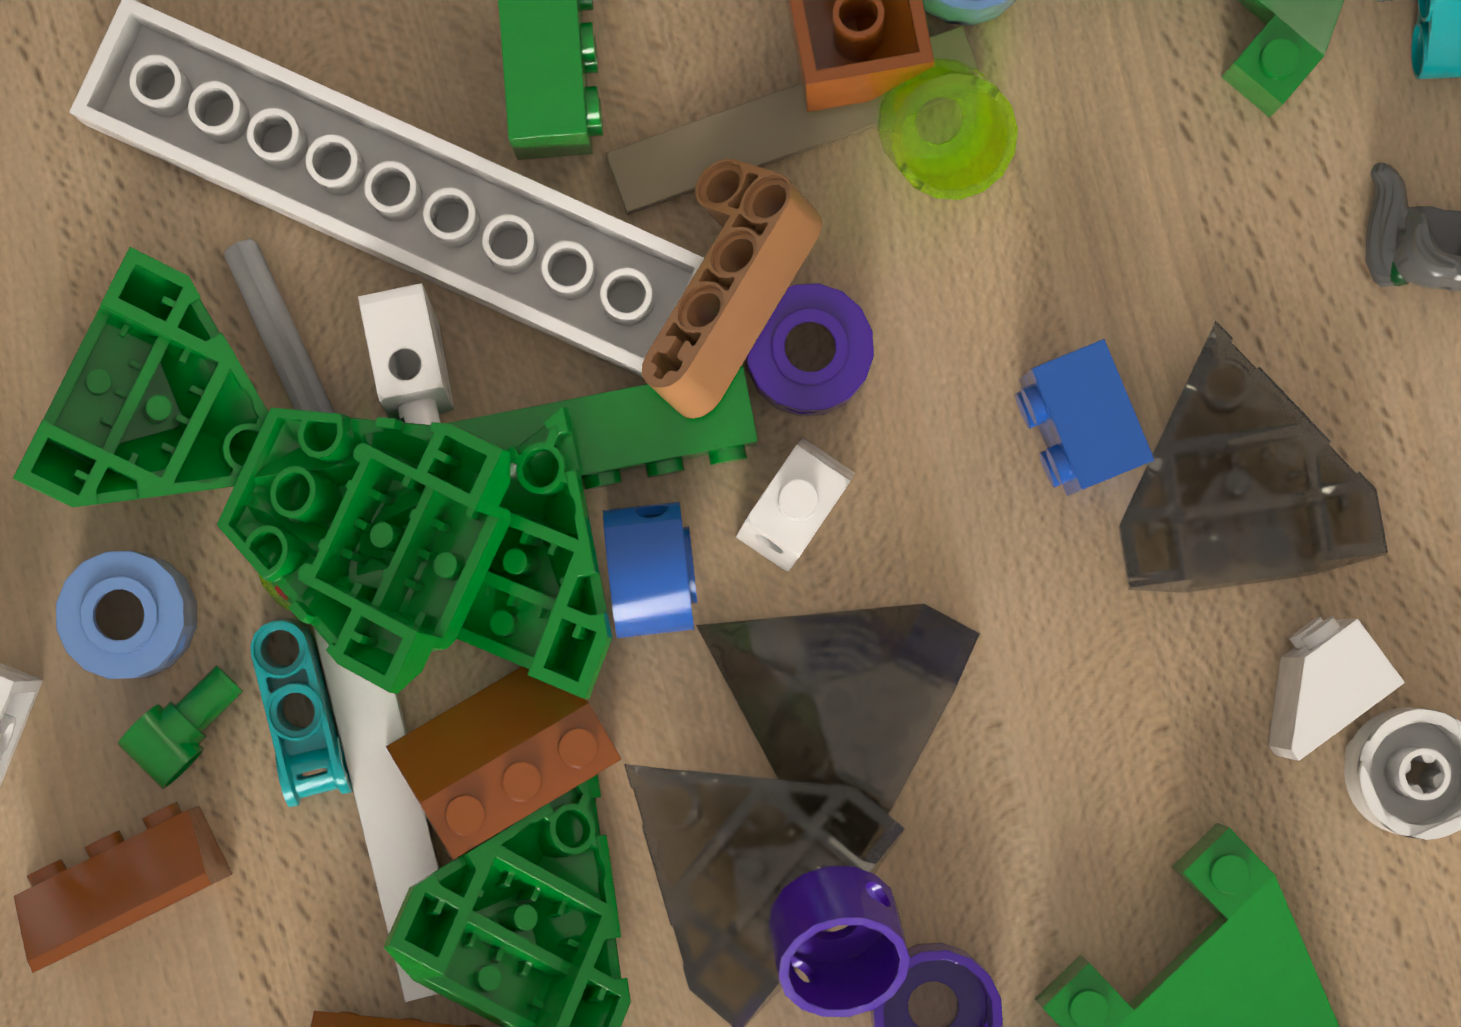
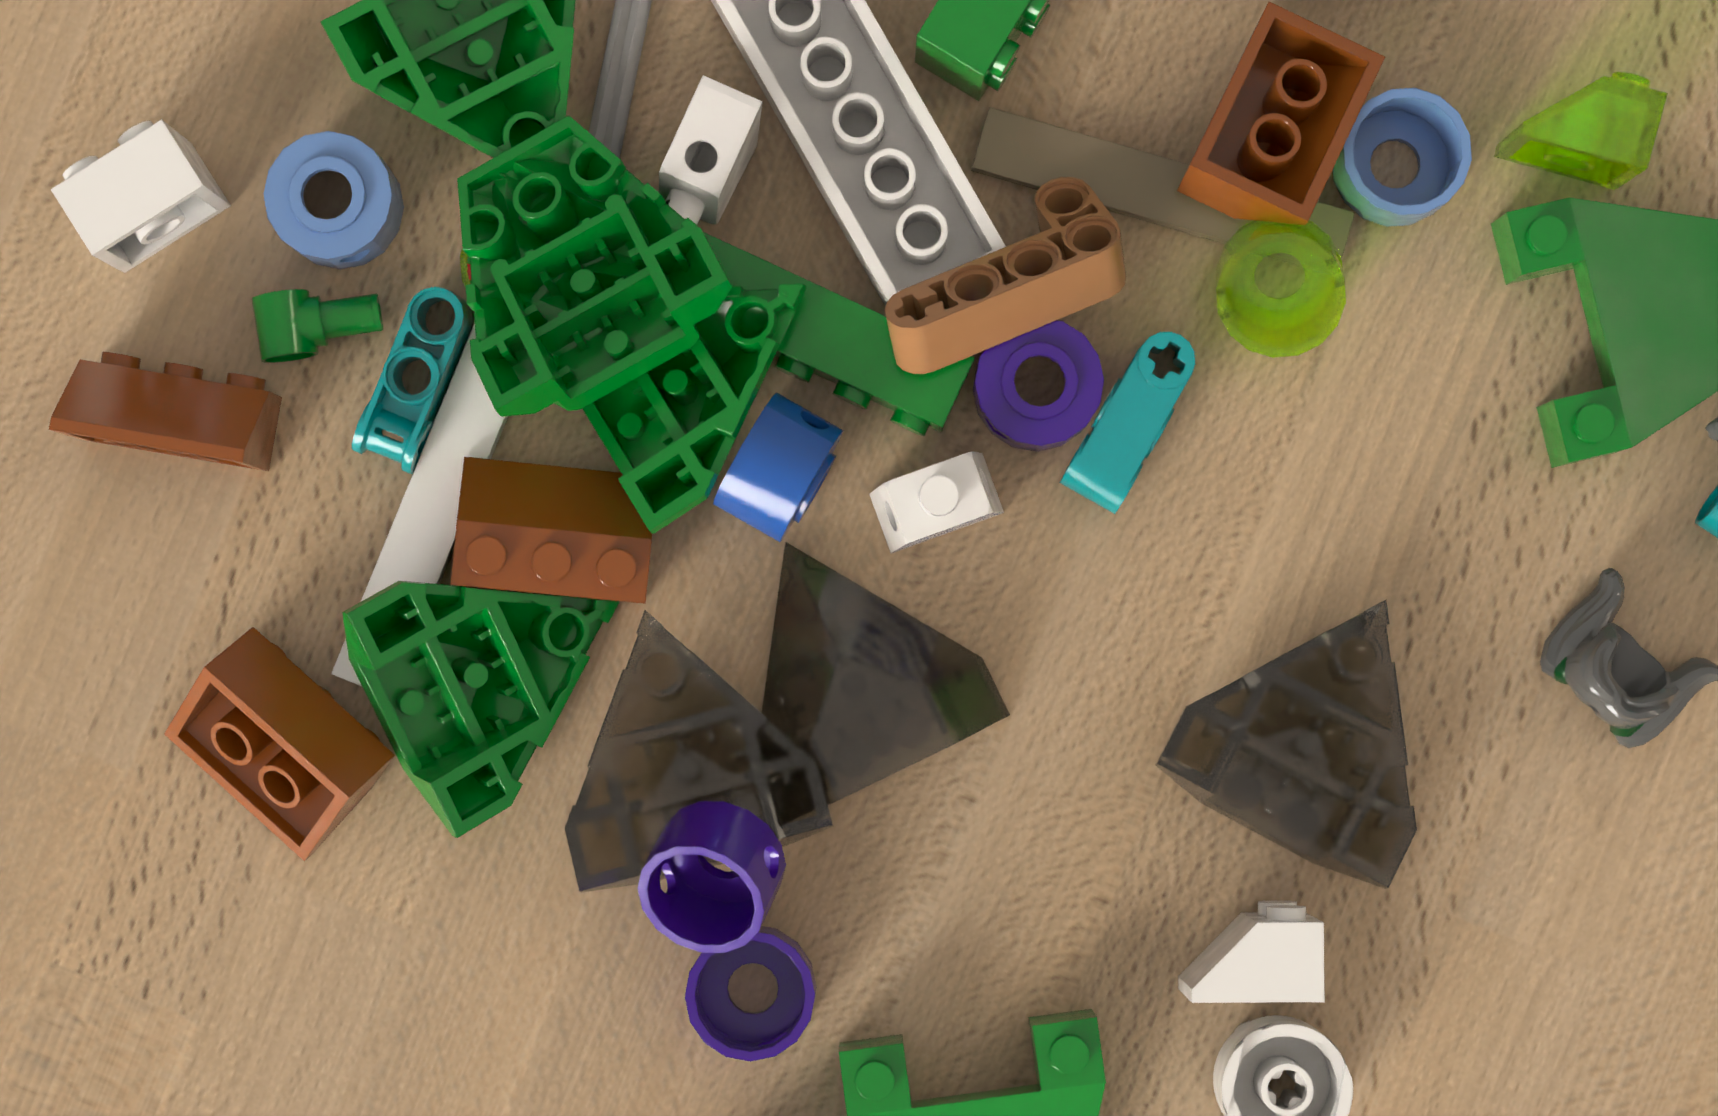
camera: 45 degrees right, 0 degrees up
blue brick [1015,339,1155,496] -> none
none -> teal piece [1059,332,1195,514]

